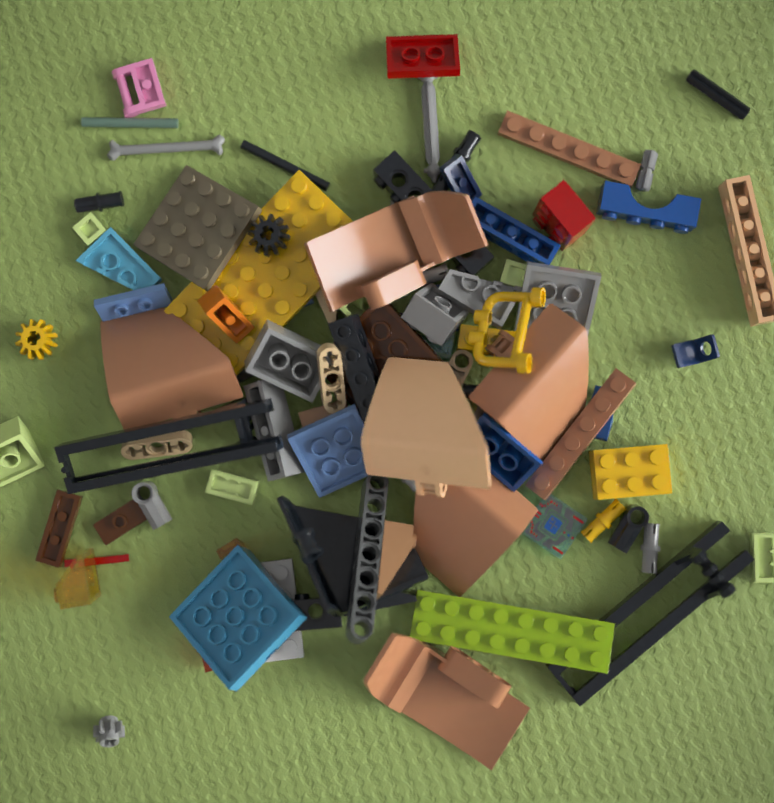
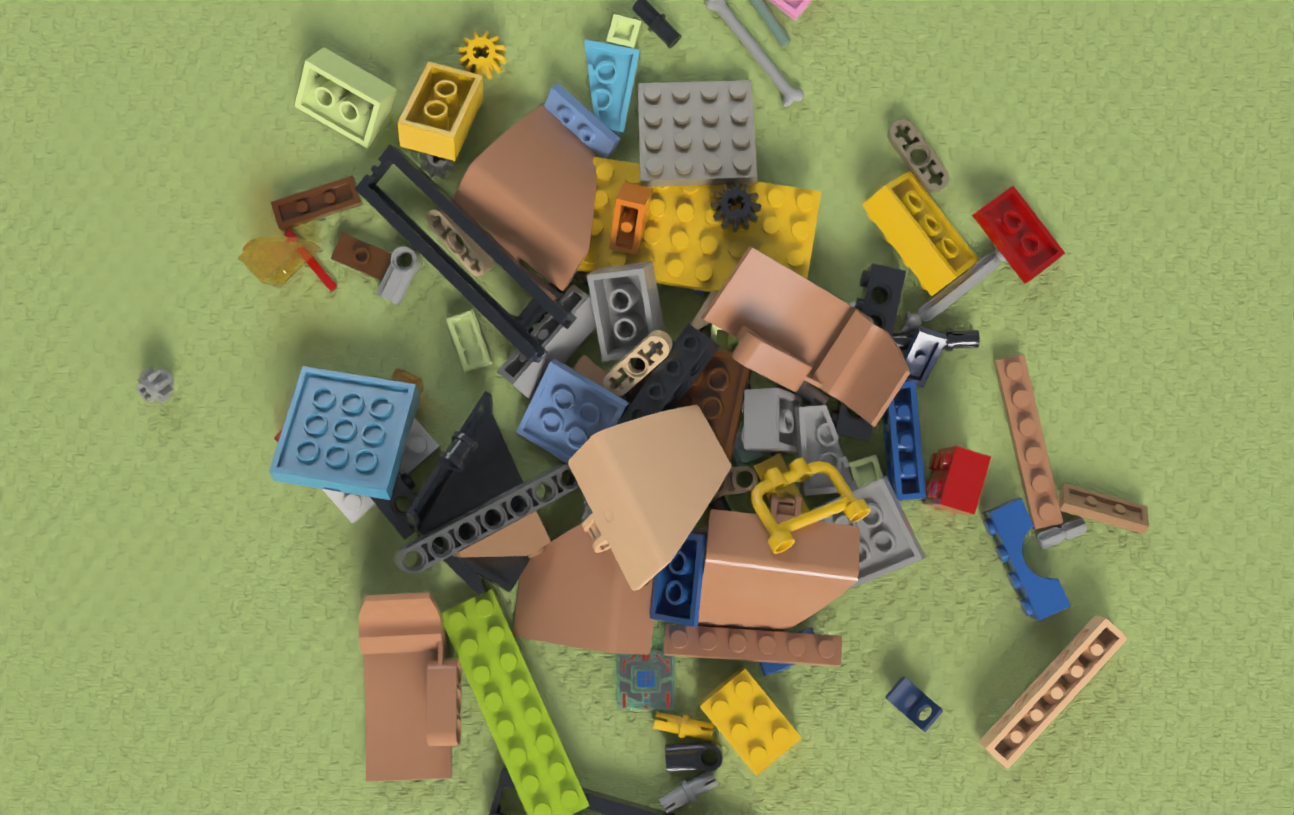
camera: 55 degrees right, 0 degrees up
black bar [240,140,330,191] -> none
black axle [686,69,750,120] -> none
none -> yellow brick [397,61,484,161]
none -> light grey gear [419,152,454,180]
none -> yellow slope [862,170,979,296]
none -> dark tan beam [887,119,949,193]
none -> medium nougat plate [1059,483,1149,534]

